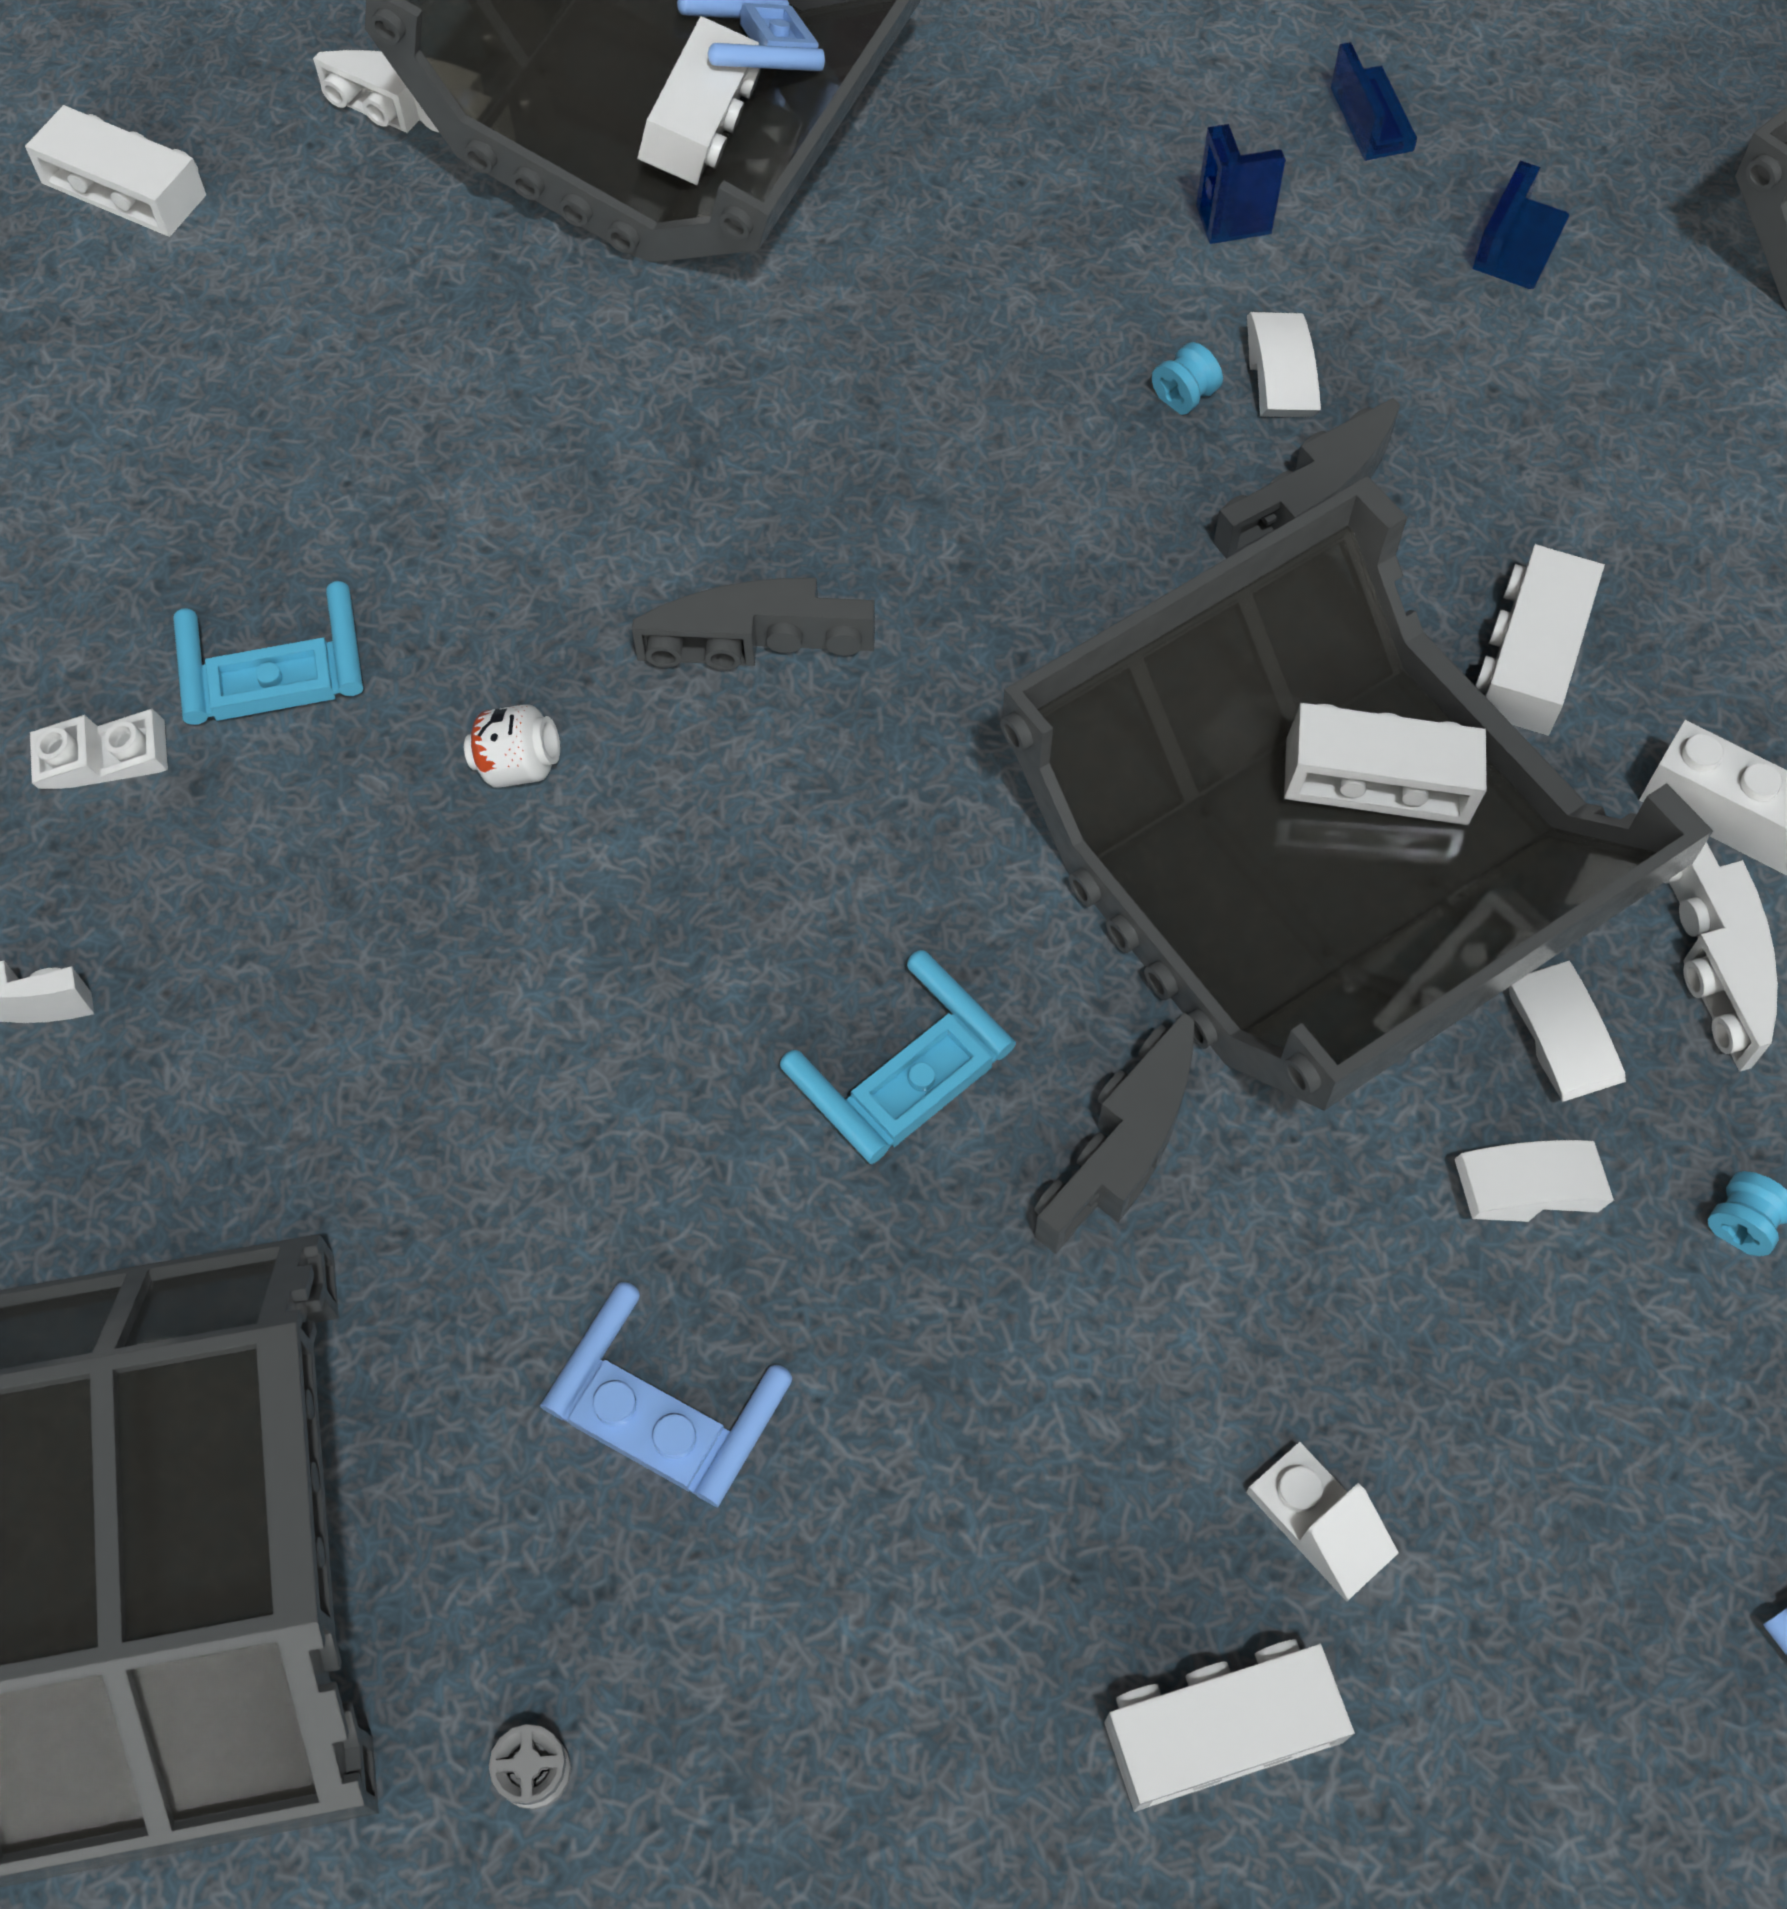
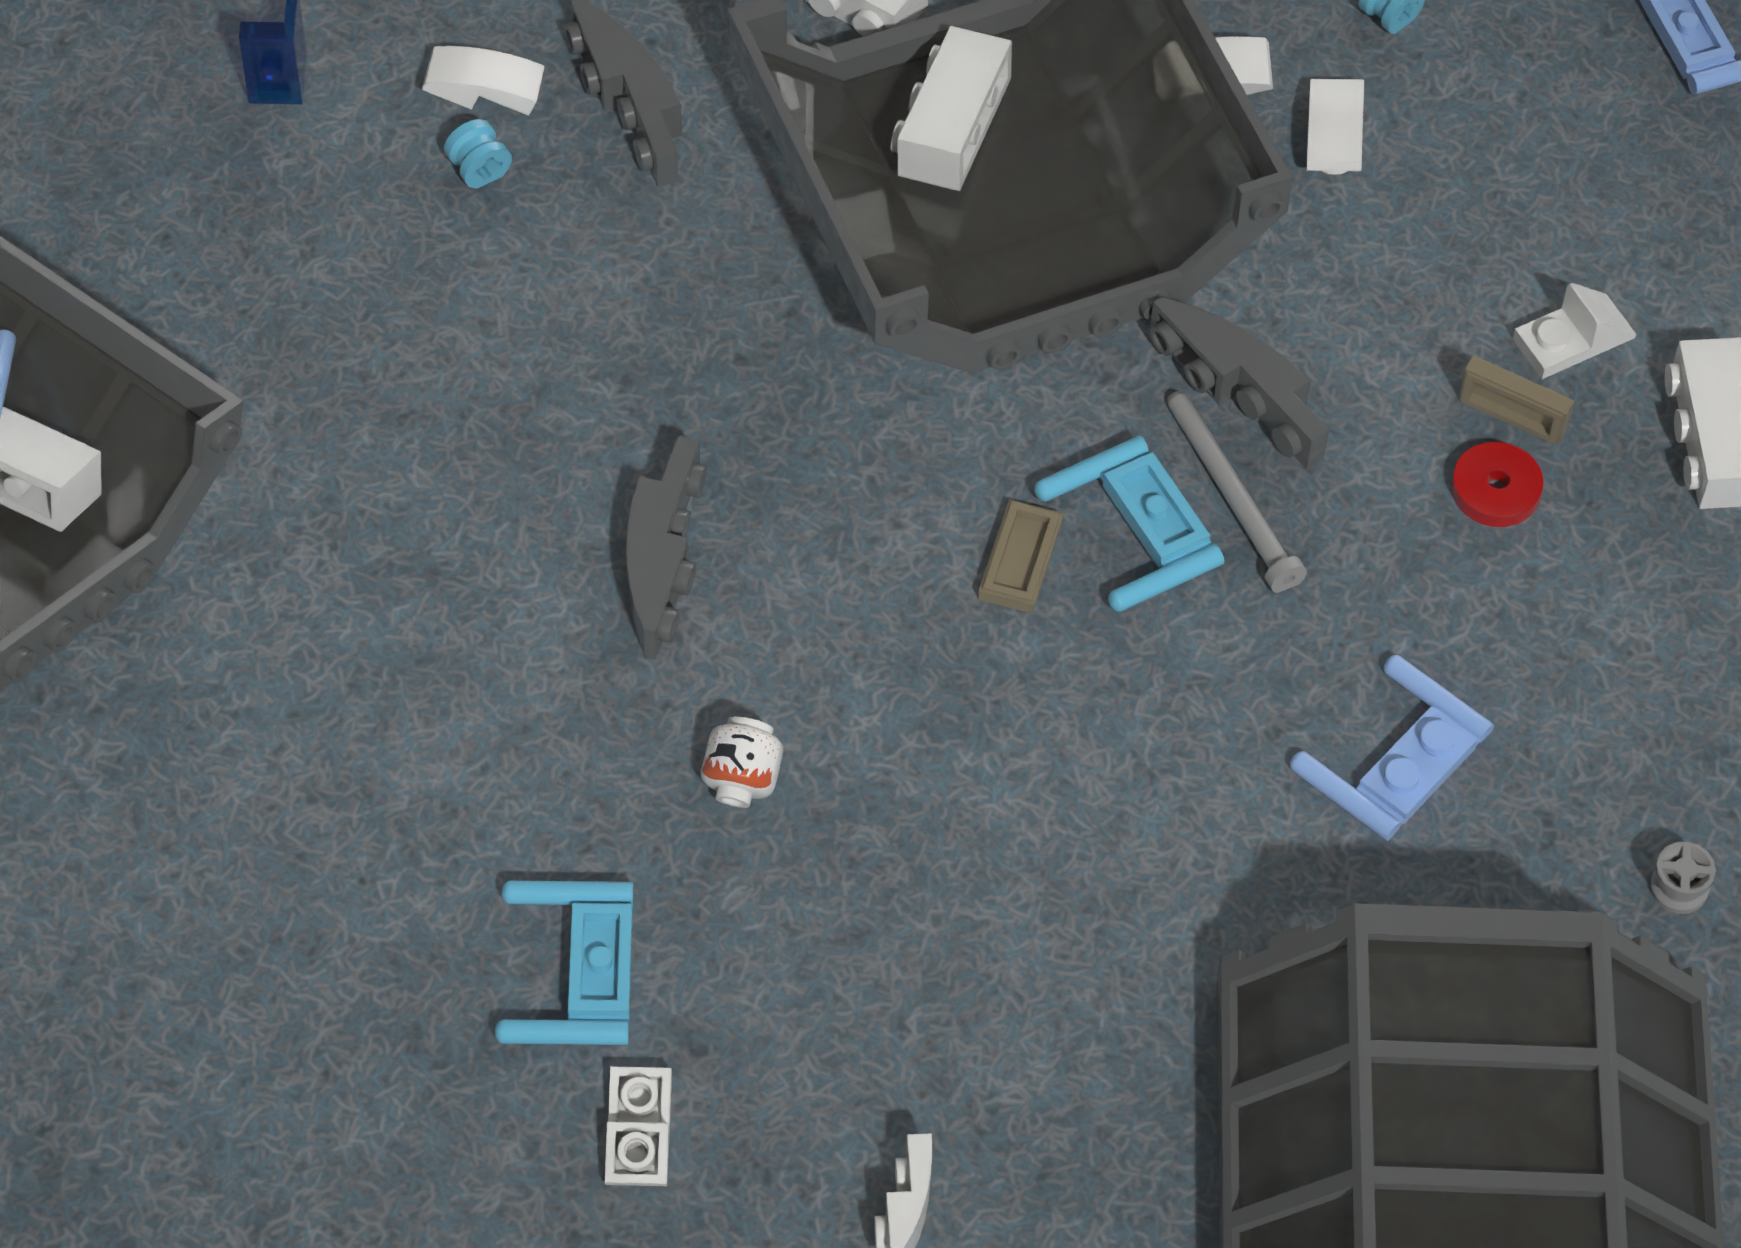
camera: 80 degrees left, 5 degrees down
none -> dark tan tile [978,499,1064,614]
none -> light grey bar [1168,391,1307,593]
none -> red piece [1451,442,1544,527]
none -> dark tan tile [1458,355,1575,445]

